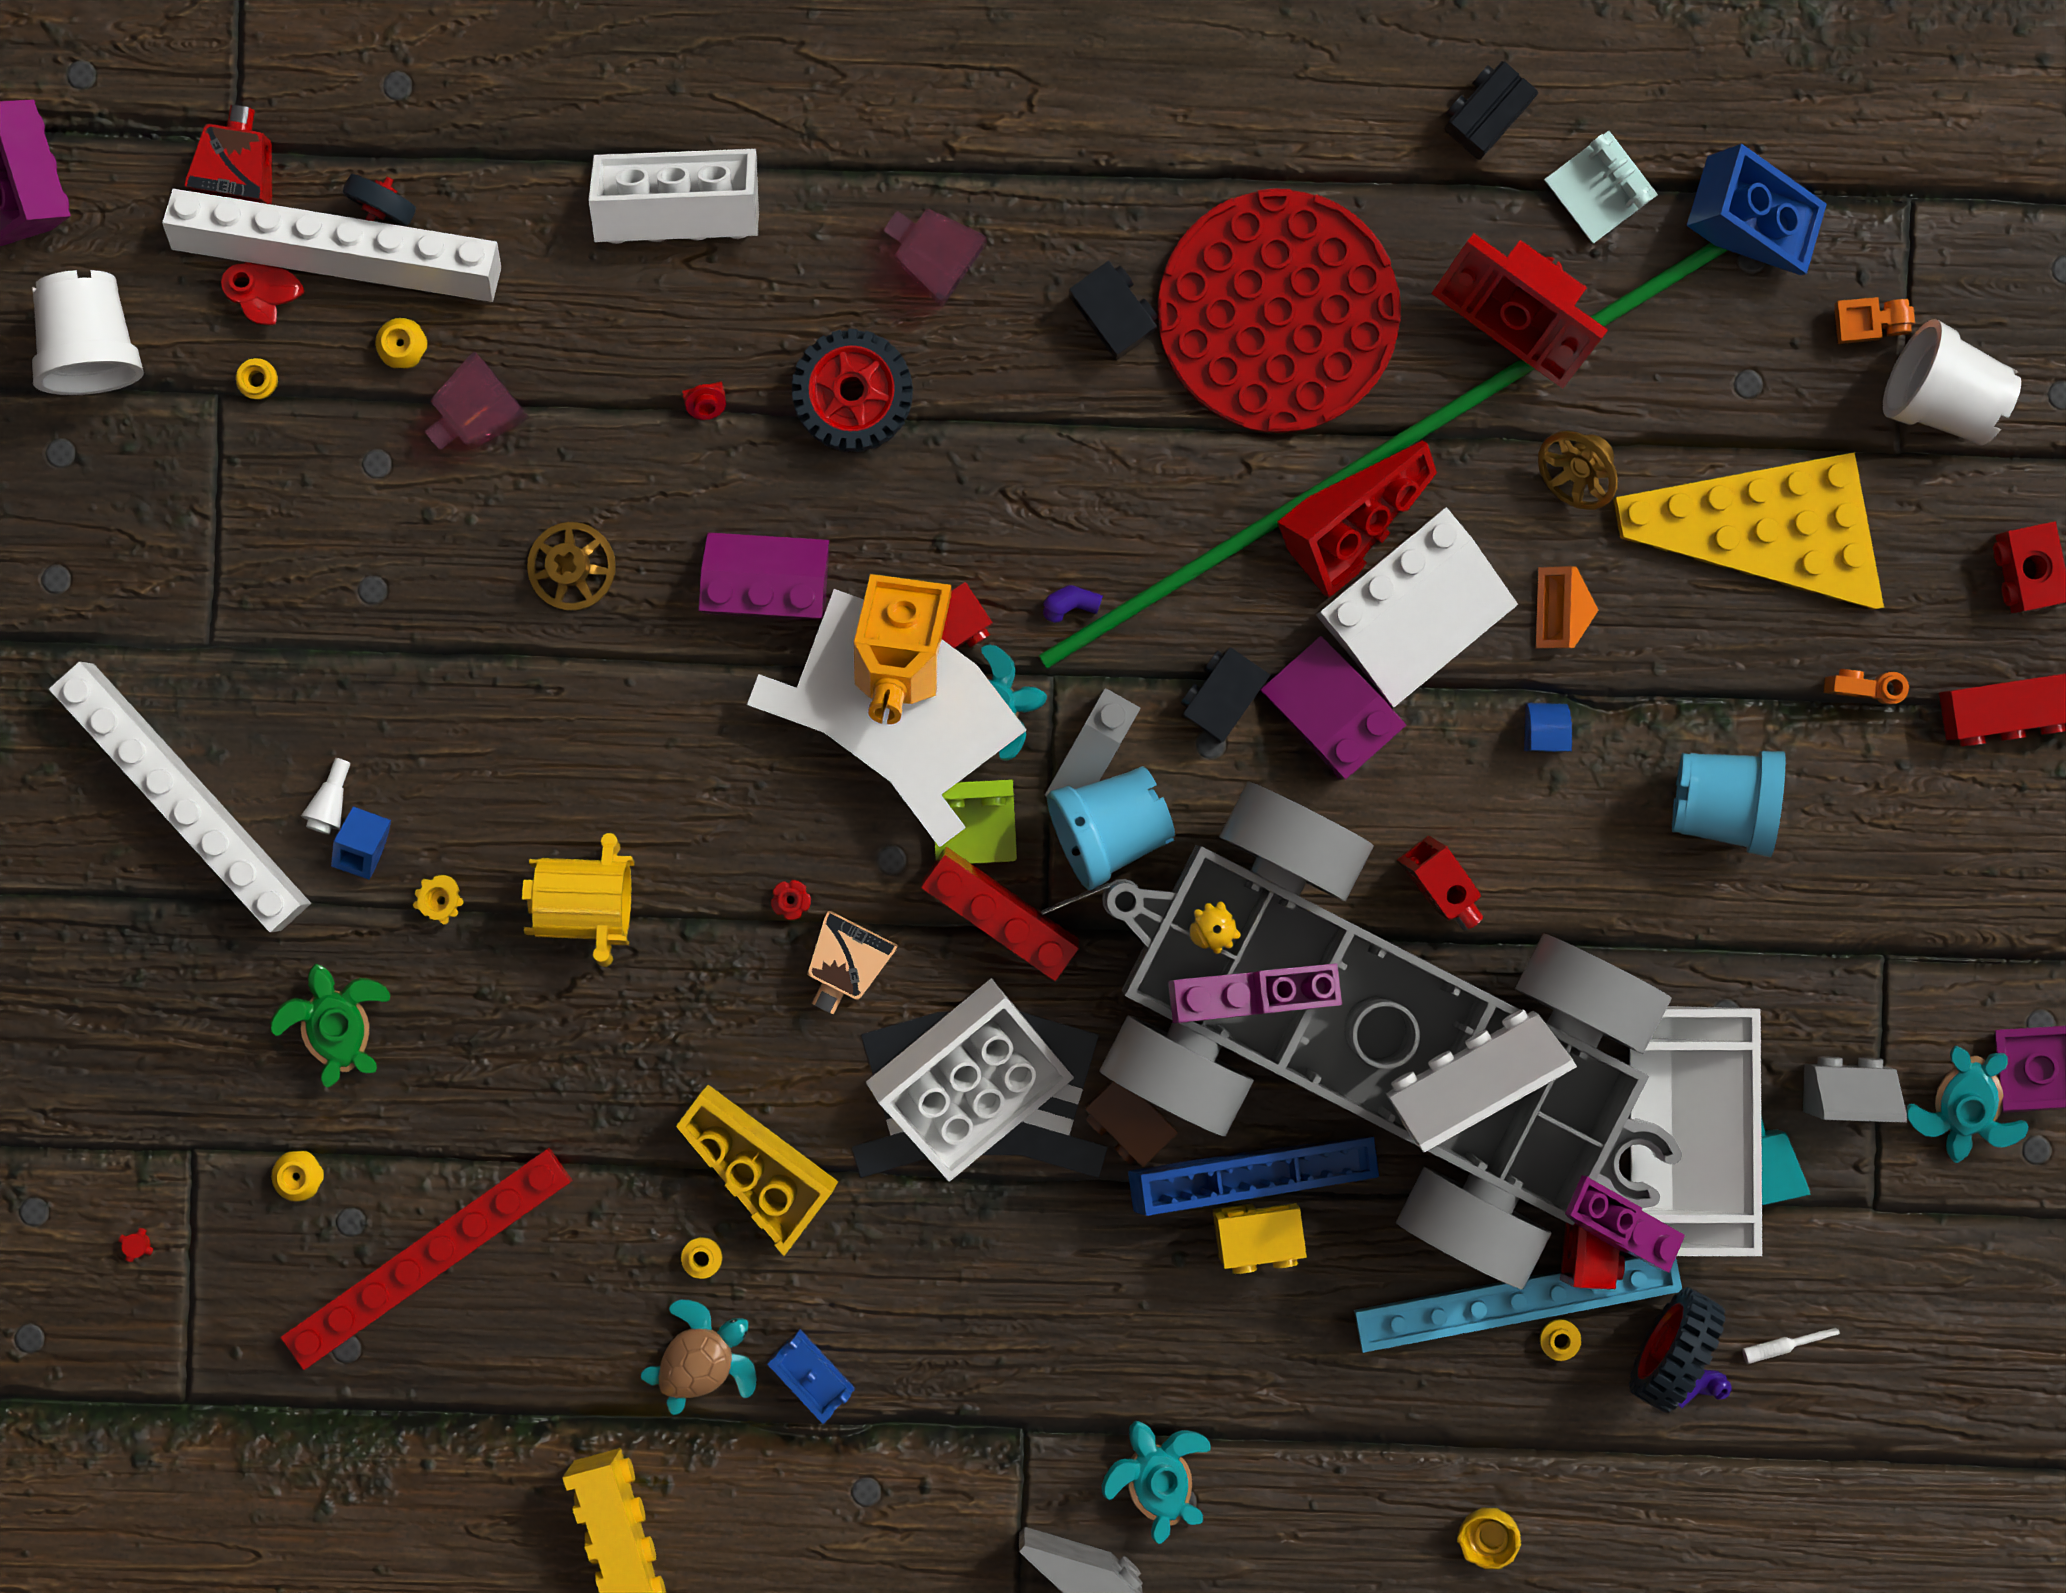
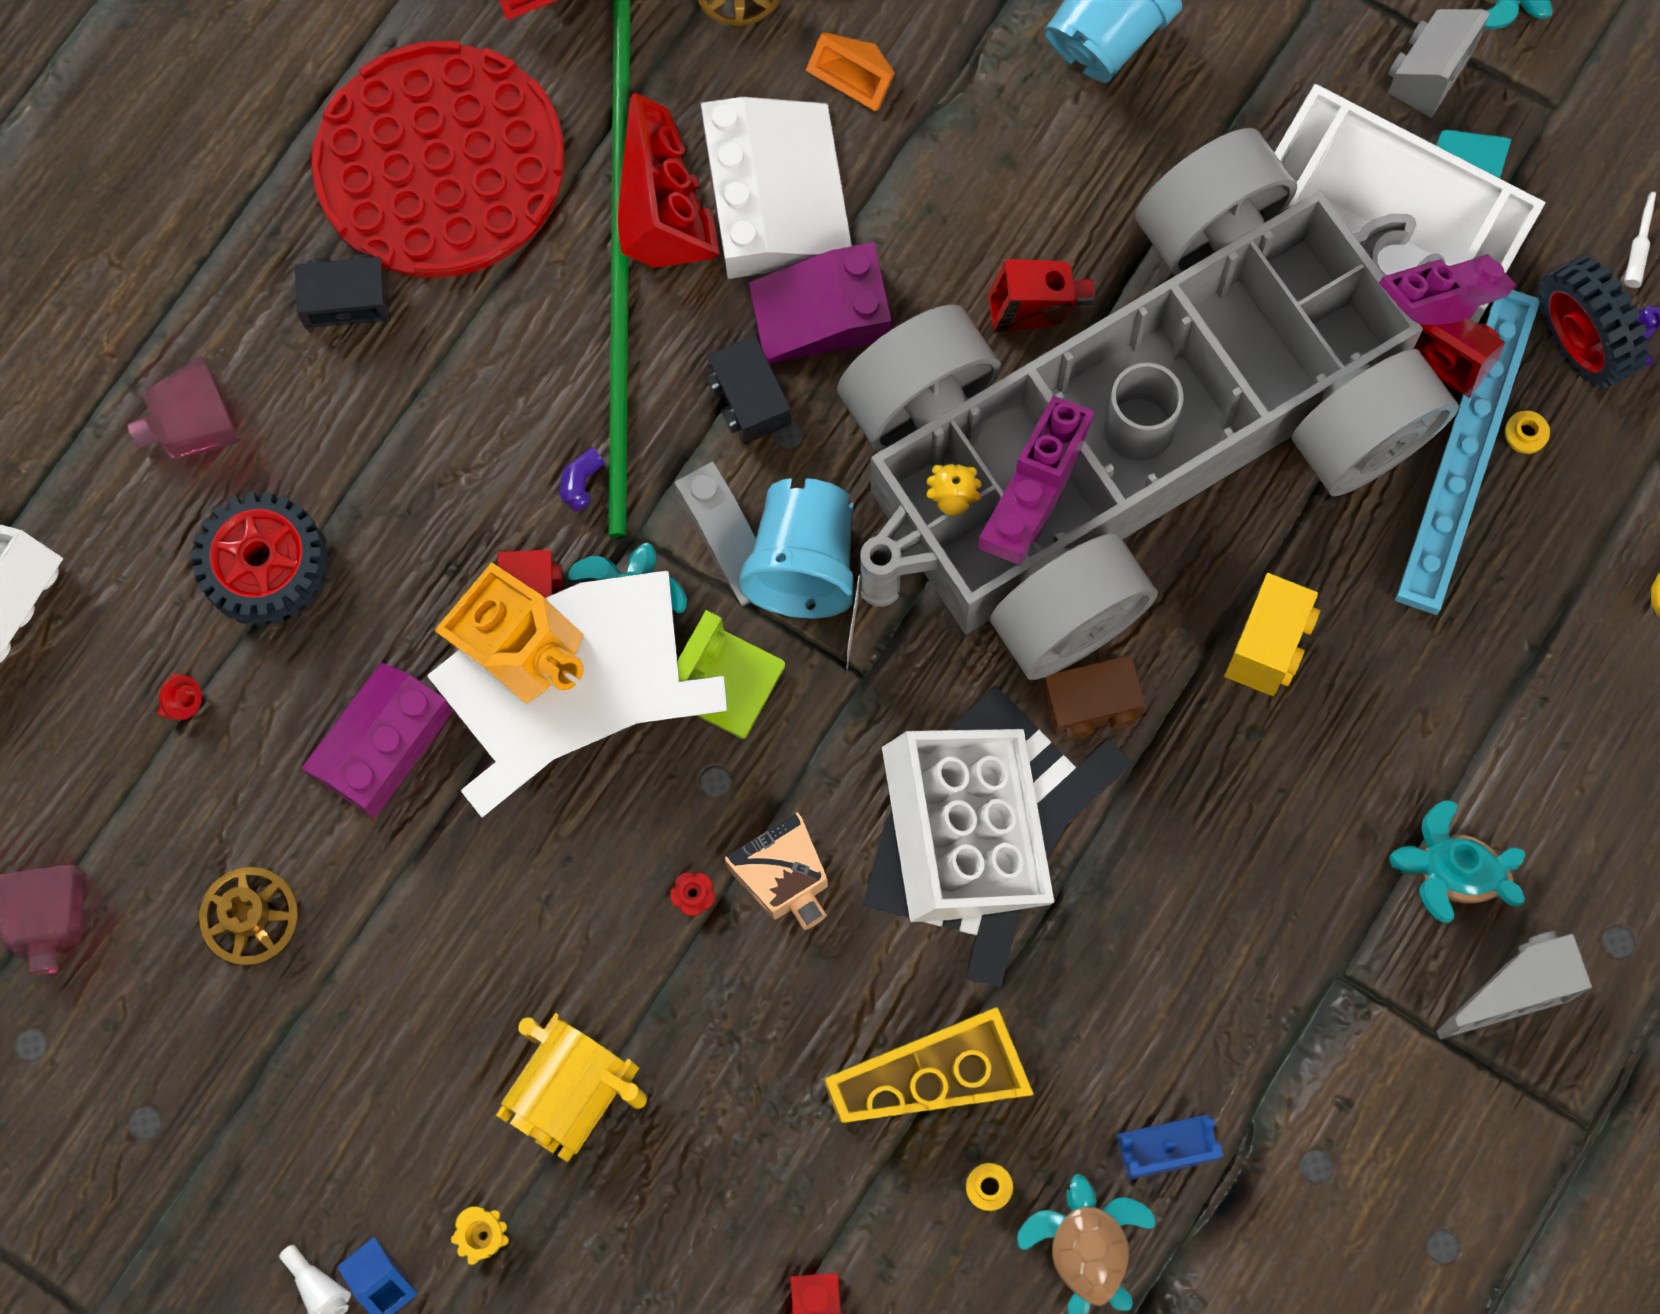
camera: 60 degrees left, 15 degrees down
red brick [921,846,1079,981] -> none
blue slope [1128,1136,1379,1216] -> none
white slope [1386,1009,1577,1152] -> none
blue brick [1524,703,1572,752] -> none

